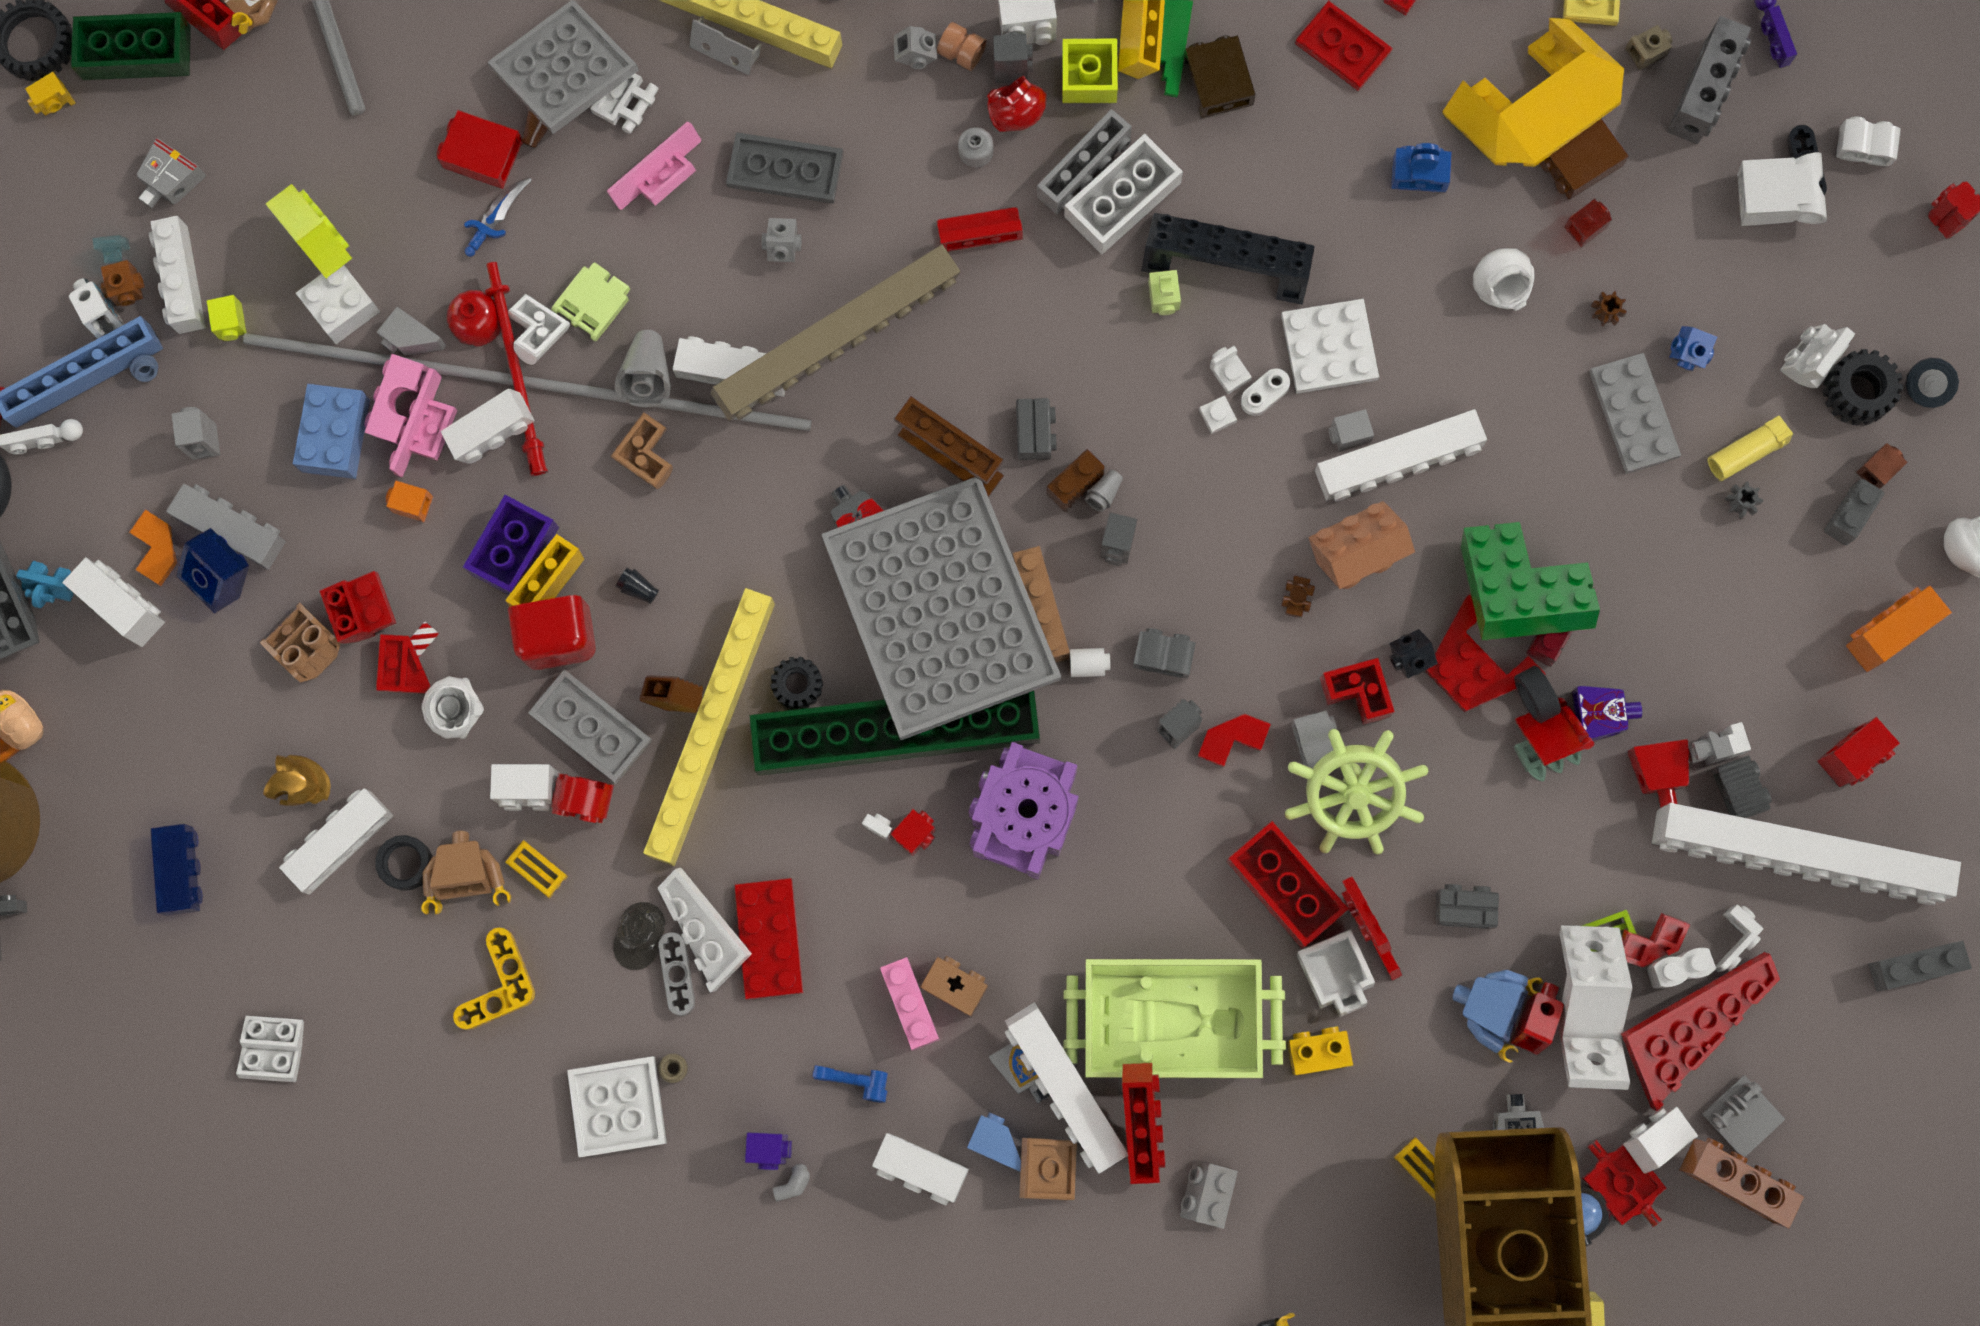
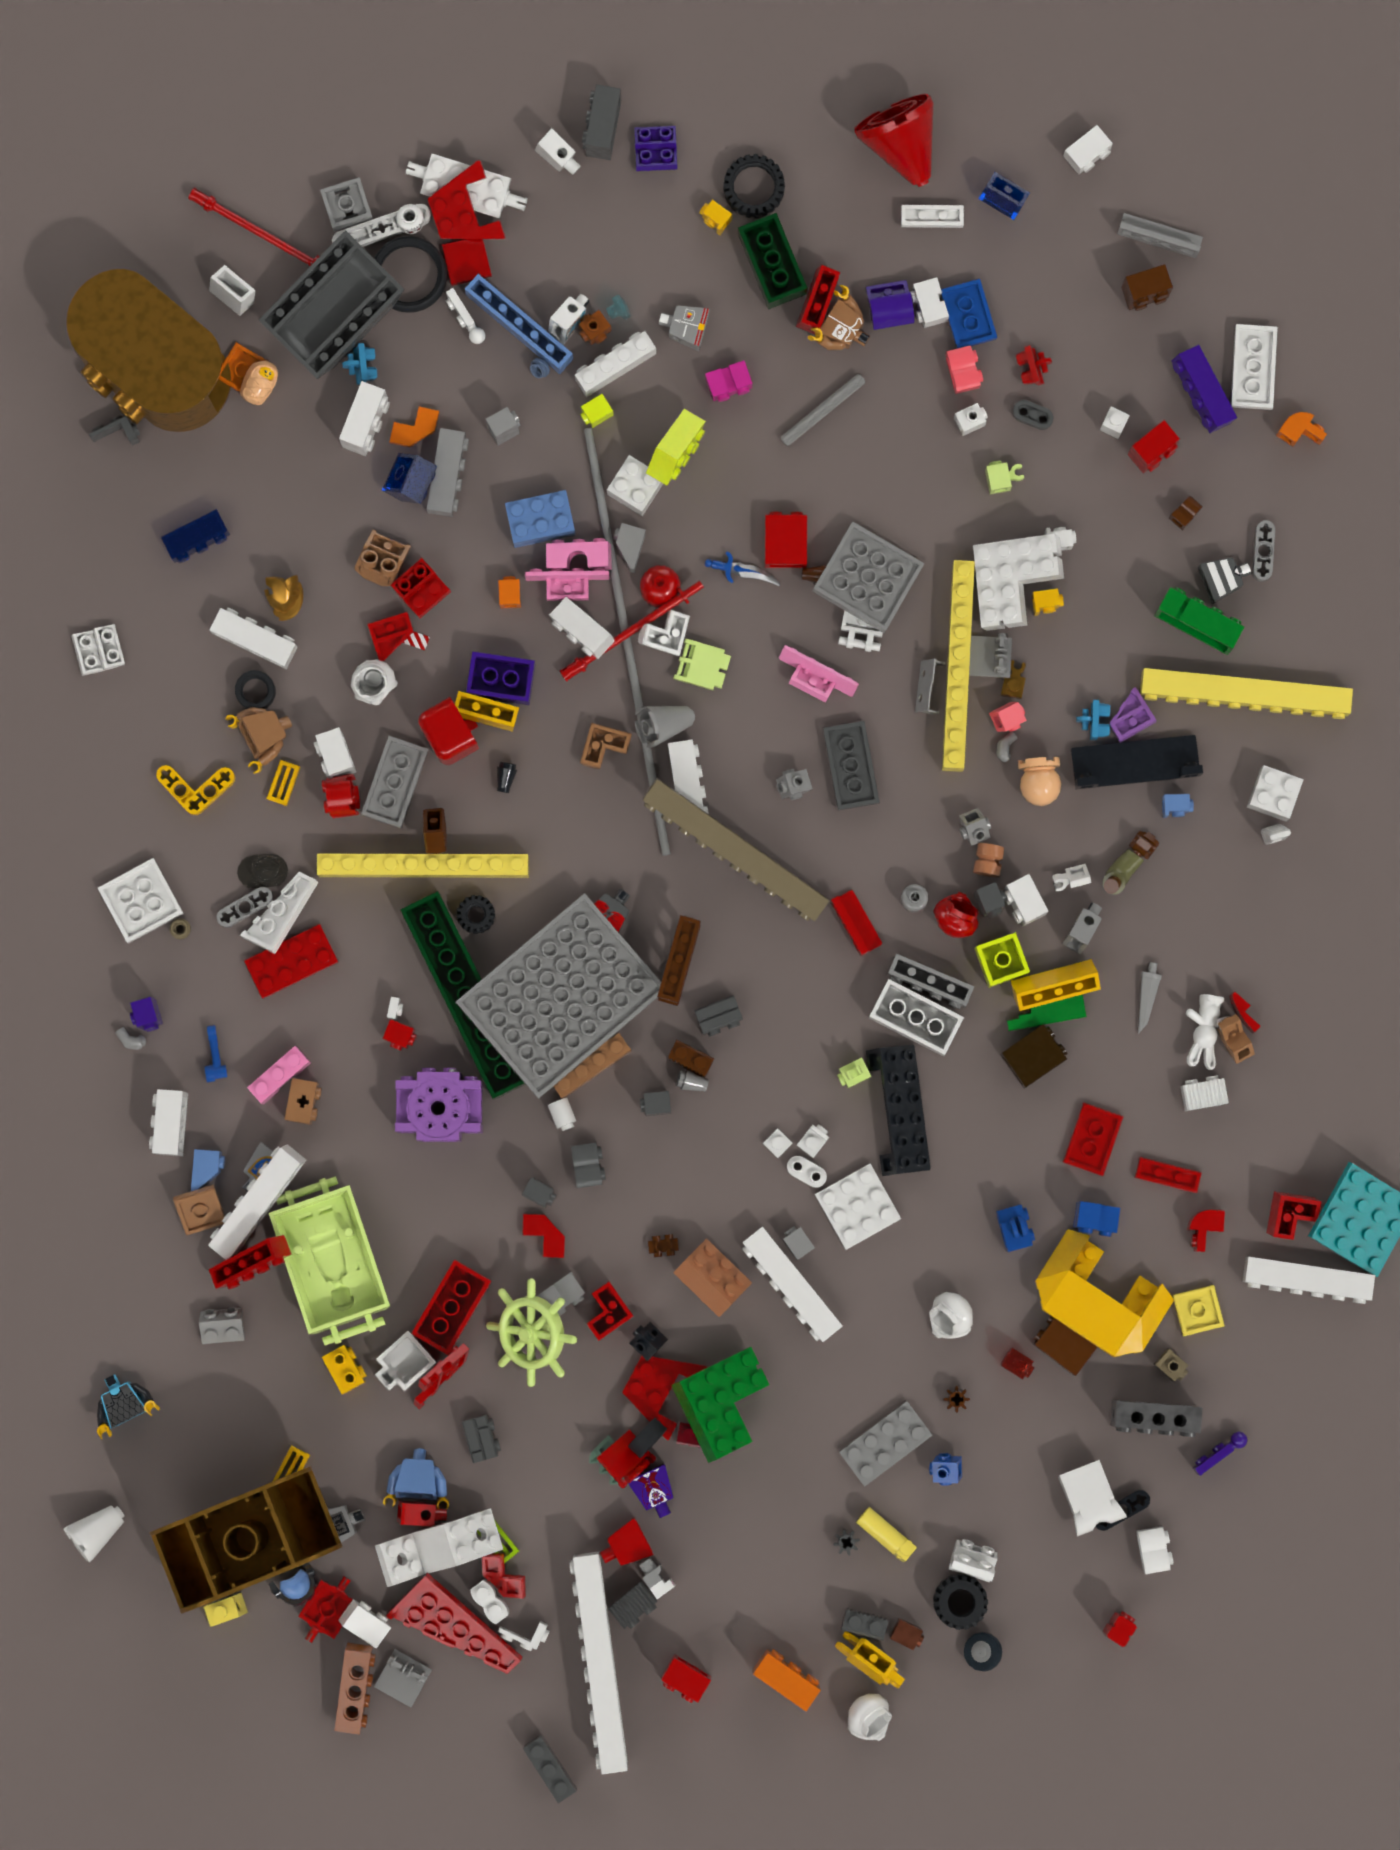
camera: 65 degrees right, 5 degrees up
none -> dark pink brick [705,360,753,402]
none -> yellow hinge [835,1631,905,1689]
none -> blue brick [1073,1201,1120,1237]

